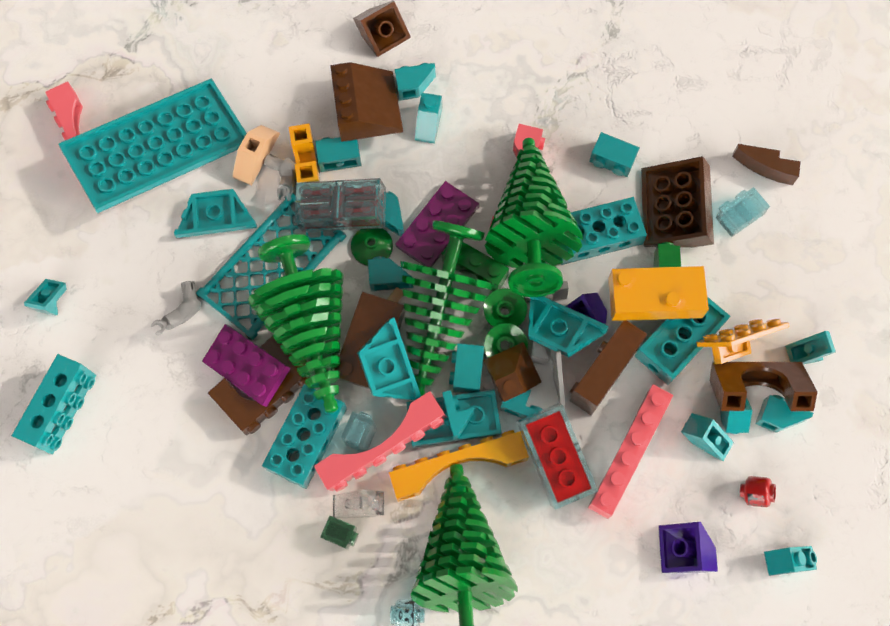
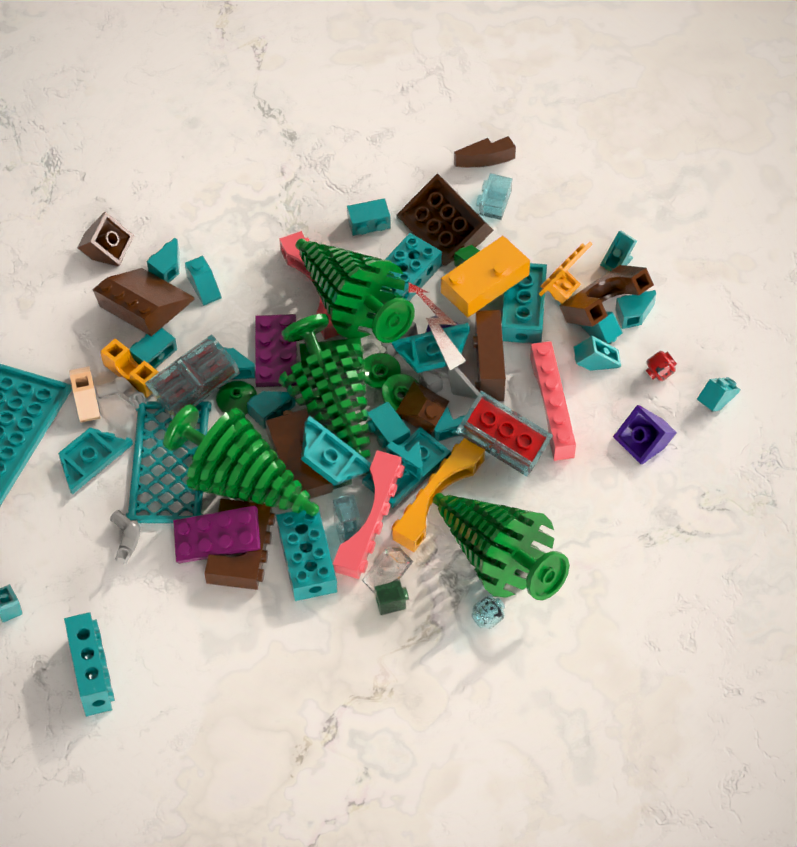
camera: 40 degrees left, 15 degrees down
none -> sticker [409,283,466,370]

